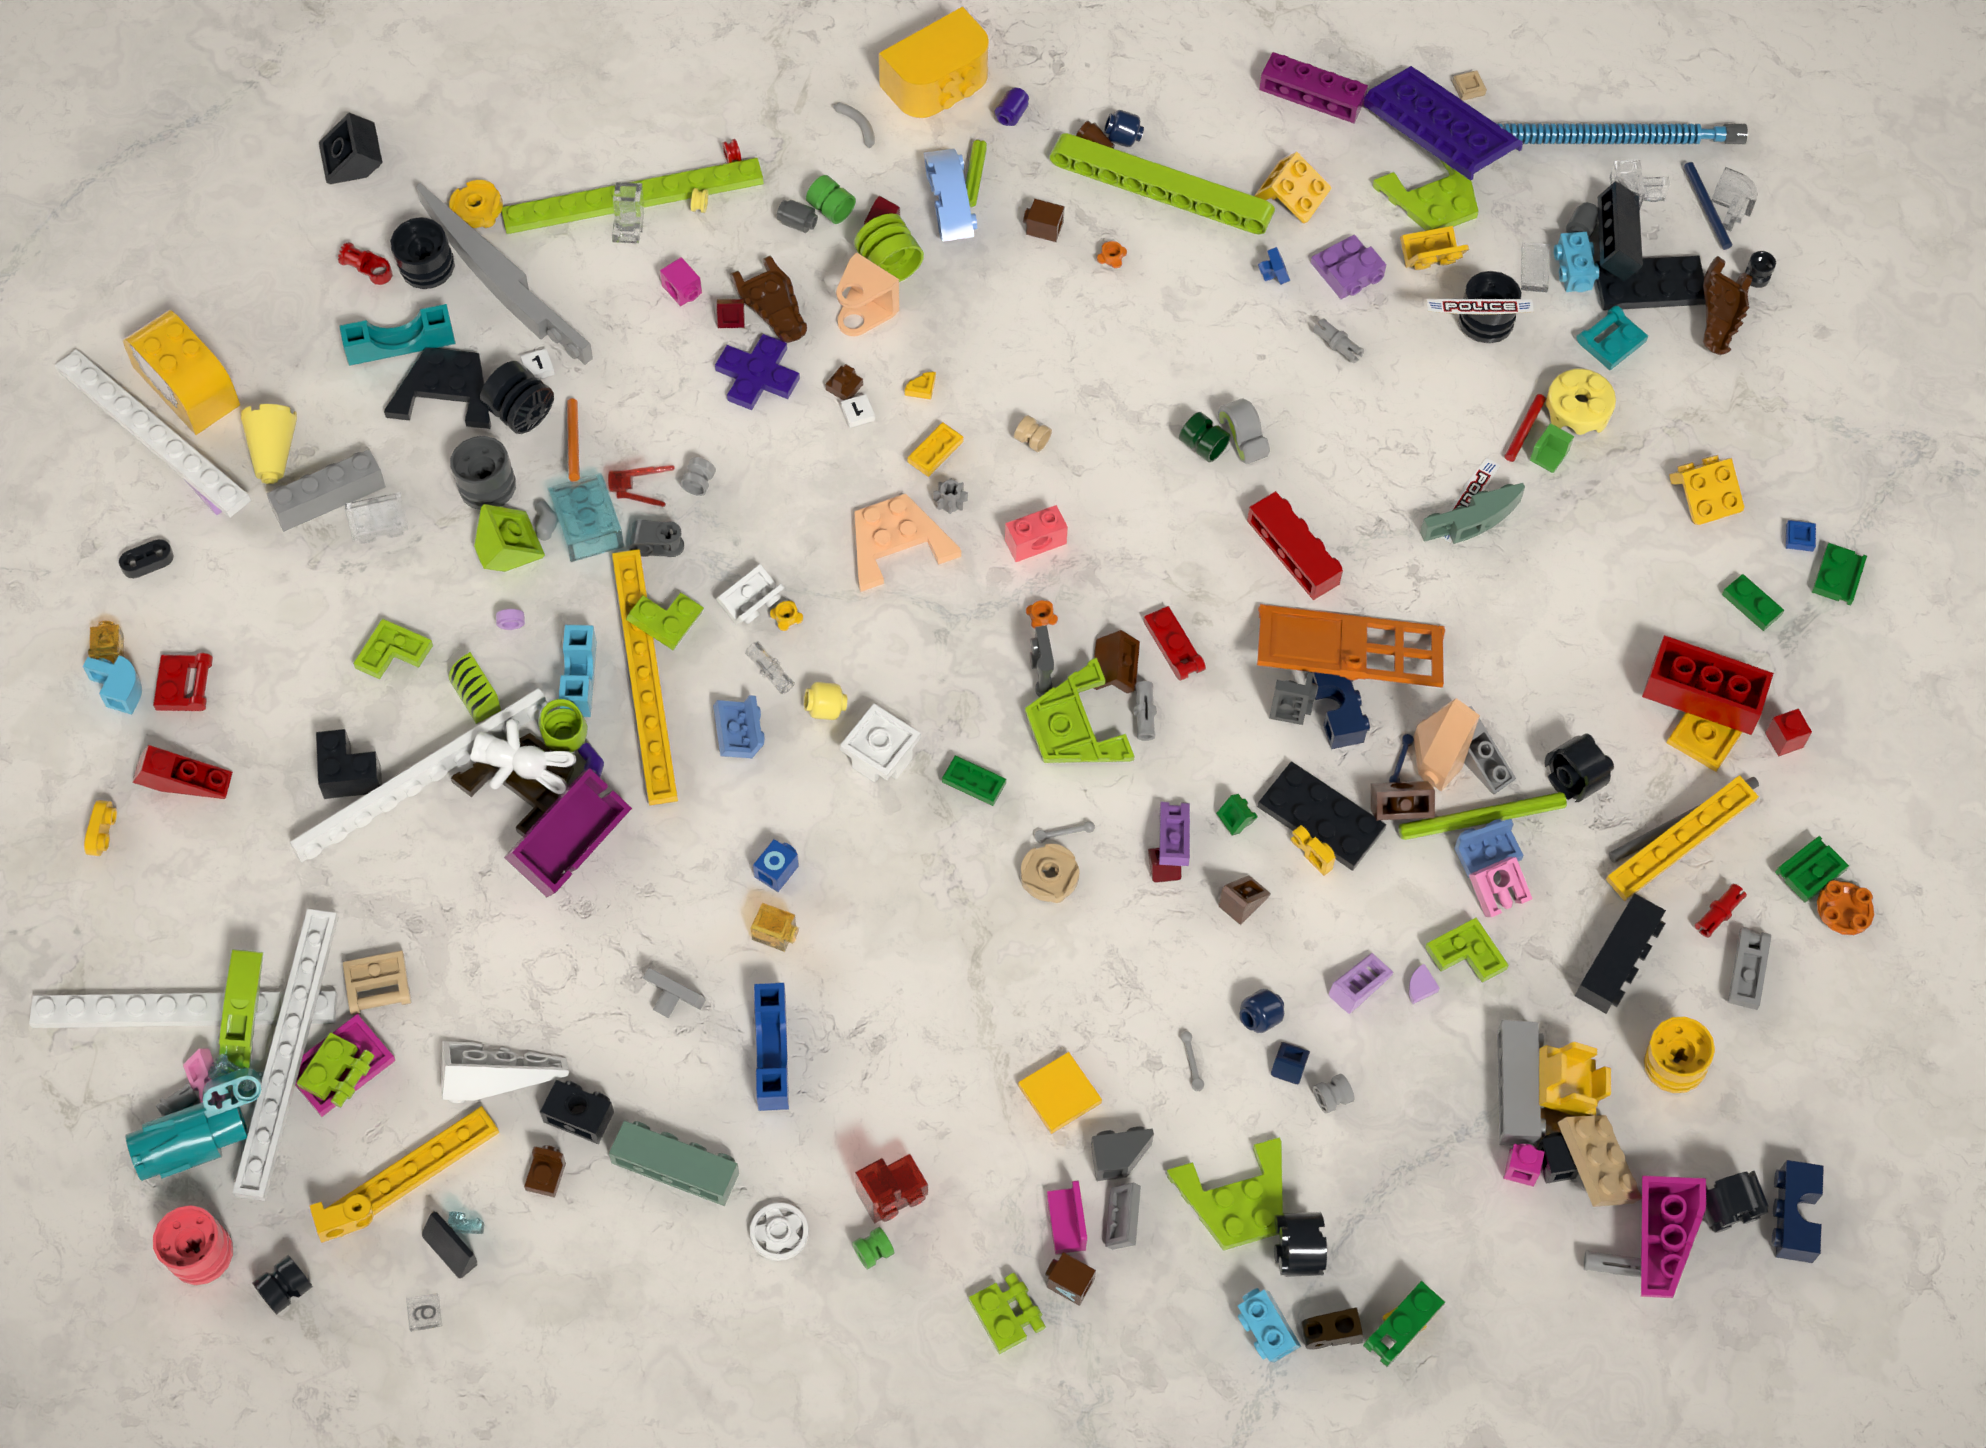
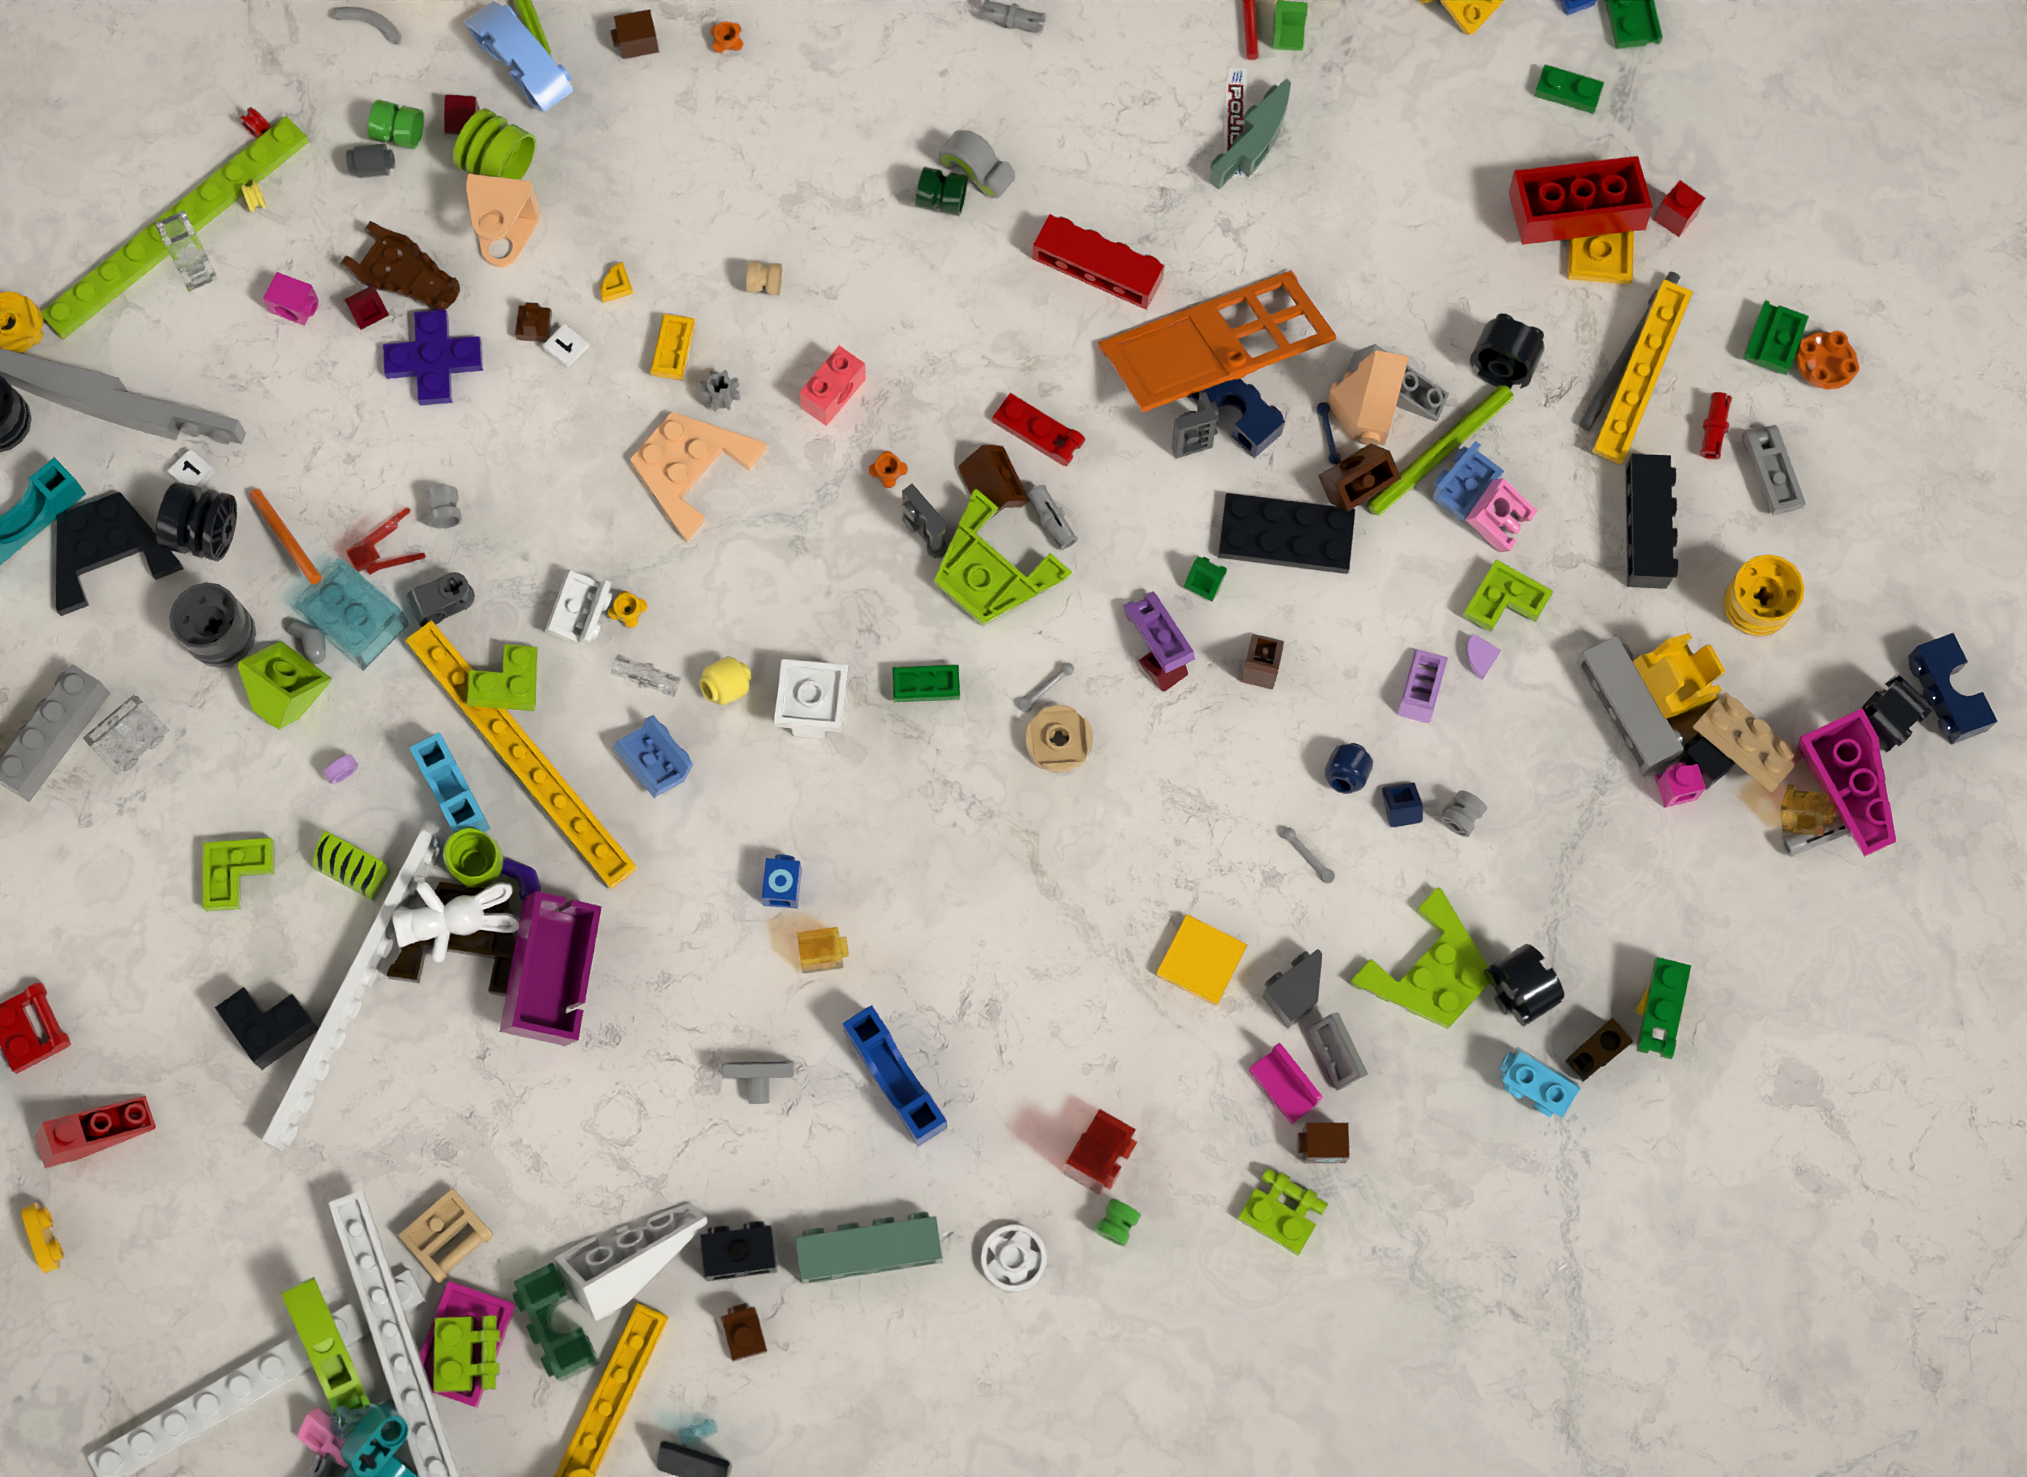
camera: 30 degrees left, 10 degrees up
yellow plate [1291,825,1336,876] -> none
none -> clear green arch [512,1262,600,1382]
none -> clear yellow brick [1781,784,1835,836]

